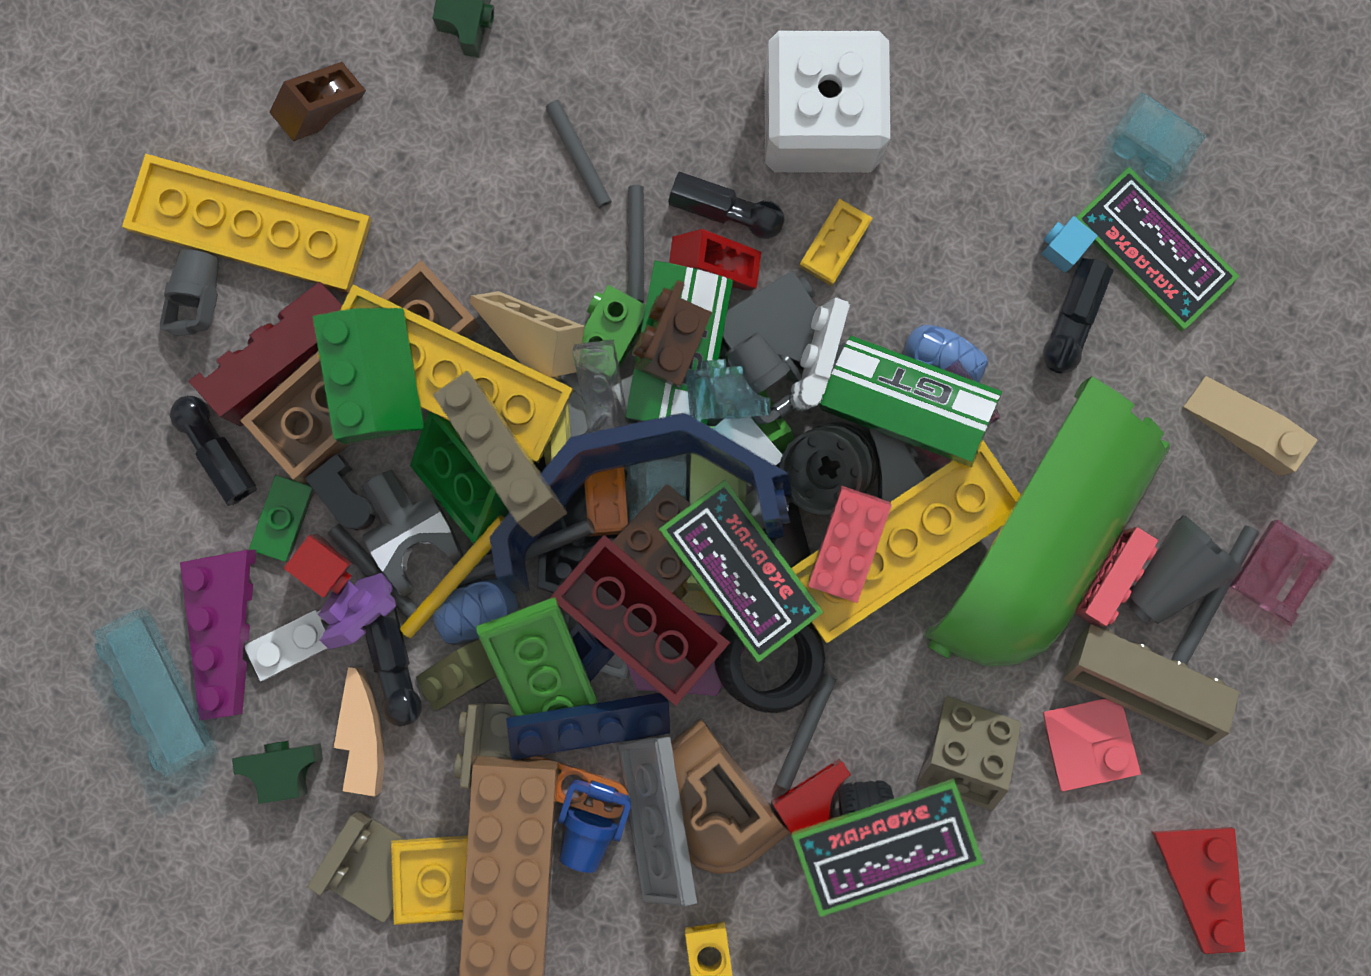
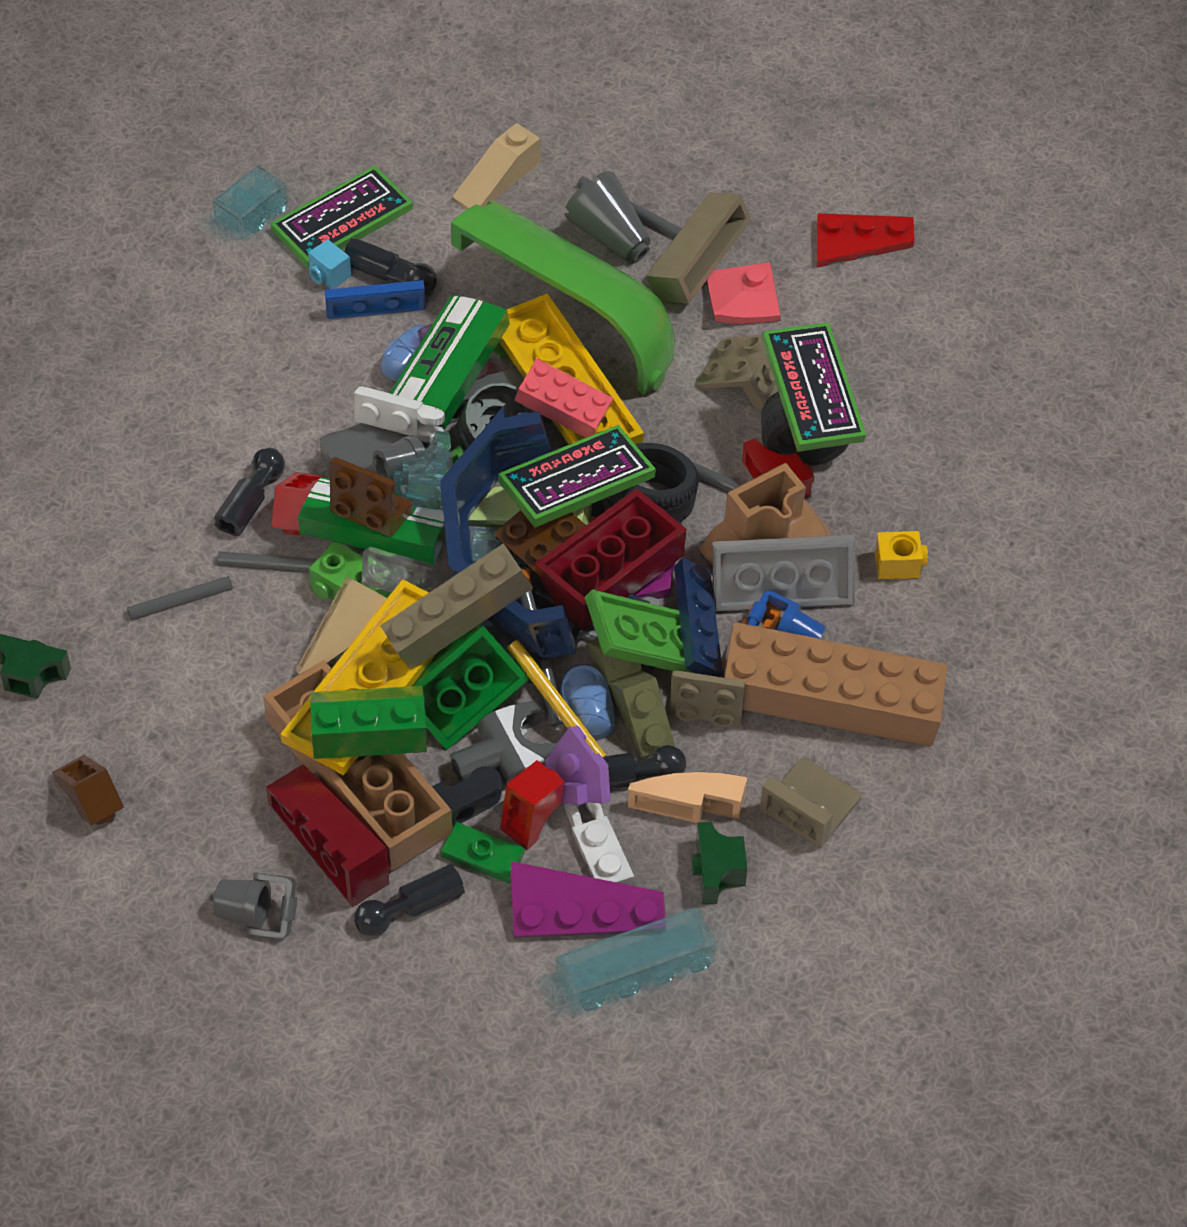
camera: 85 degrees left, 30 degrees down
yellow plate [122,153,372,293] -> none
yellow tile [391,835,468,925] -> none
white plate [764,31,890,172] -> none
yellow plate [799,198,873,286] -> none
coral piece [1075,527,1159,626] -> none
clear pink plate [1230,520,1334,626] -> none
none -> blue tile [324,280,426,319]

